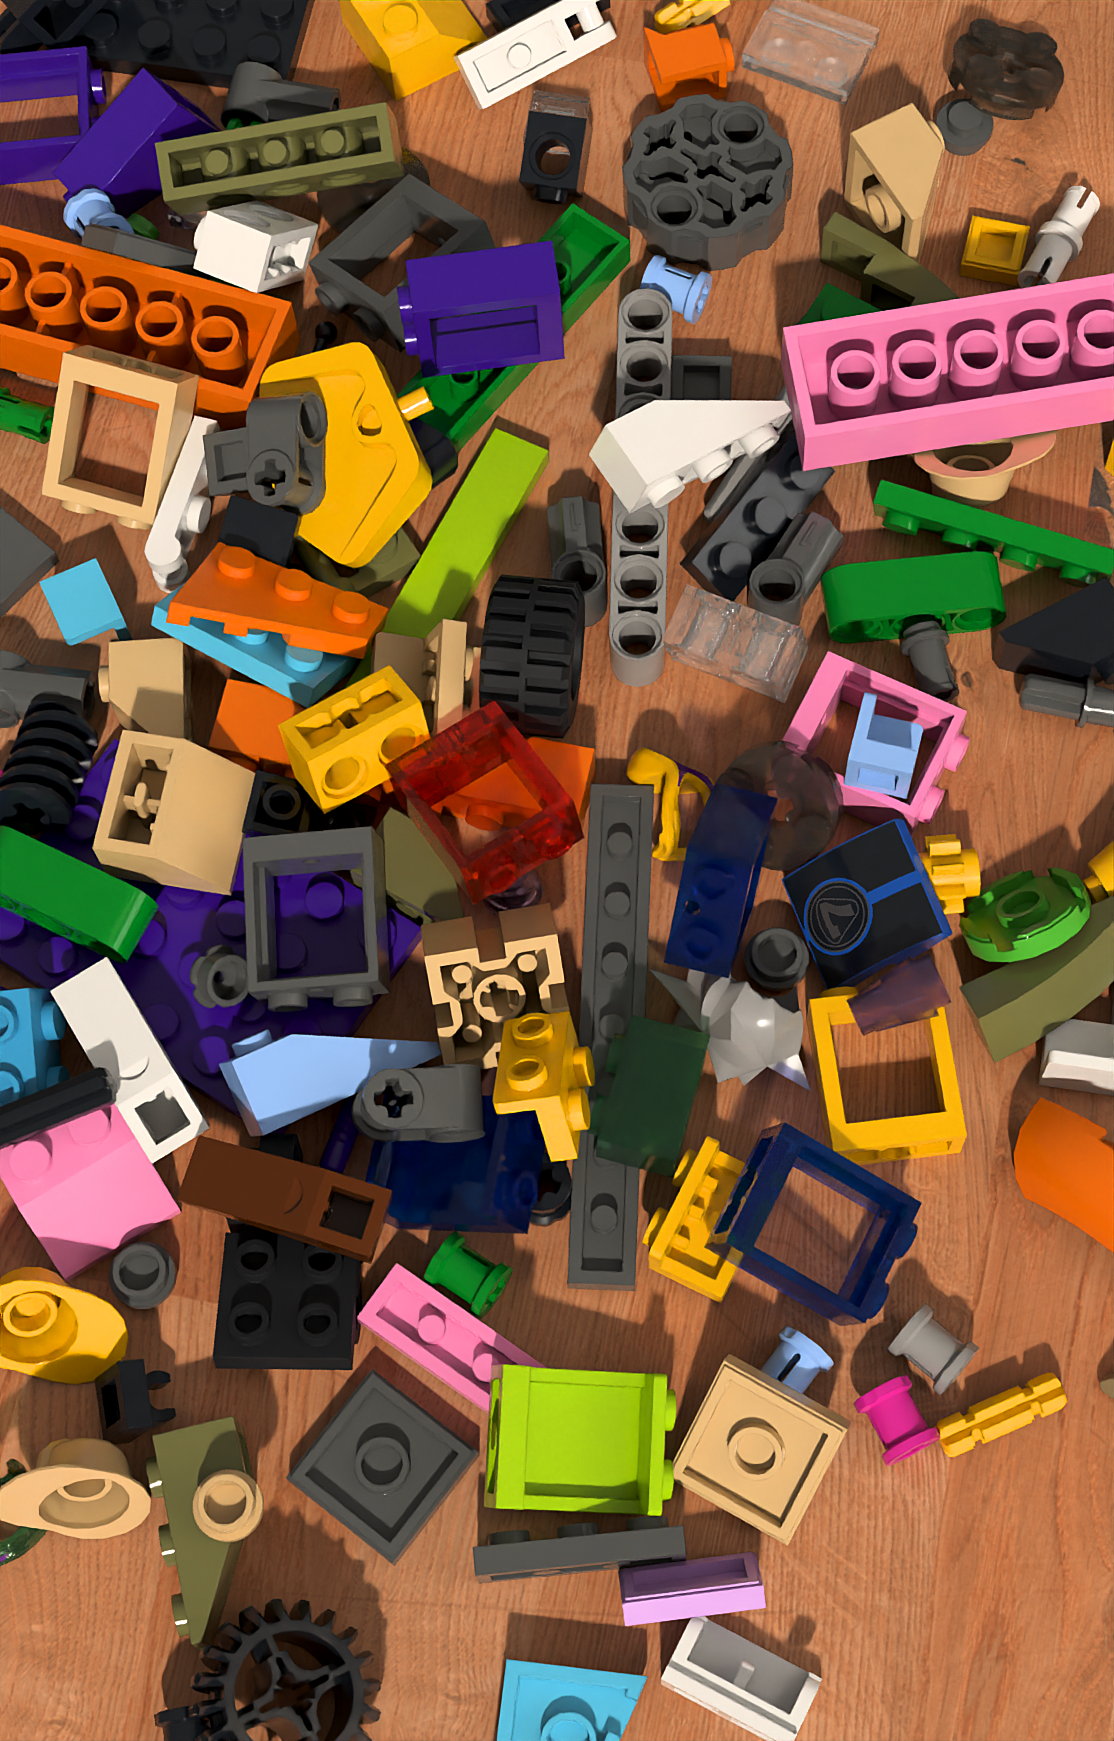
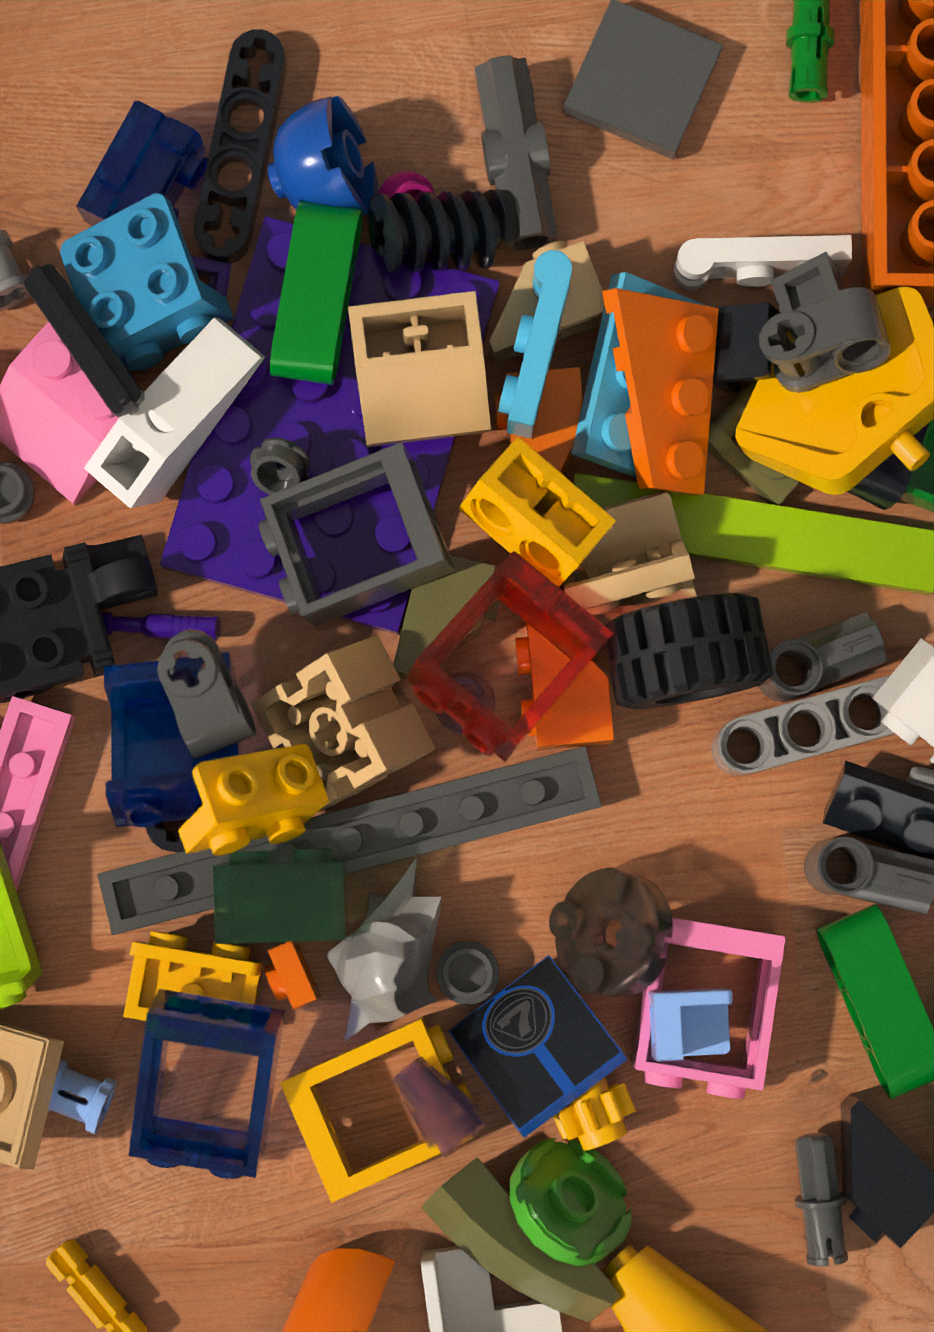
camera: 70 degrees right, 15 degrees up
medium azure panel [39,558,132,645] -> none
tan window [42,345,199,530] -> none
reddish brown slope [176,1135,393,1264] -> none
light blue slope [219,1029,442,1137] -> none
black slope [241,770,377,871] -> none
green bush [424,1231,513,1318] -> none
yellow piece [627,747,725,862] -> none
clear brick [662,584,809,703] -> none
clear blue window [664,783,778,978] -> none
dark pink bush [853,1375,941,1466] -> none
light grey bush [887,1304,979,1396] -> none
dark grey pin [900,621,960,702] -> none
none -> orange plate [264,939,321,1010]
none -> medium azure plate [498,250,572,439]

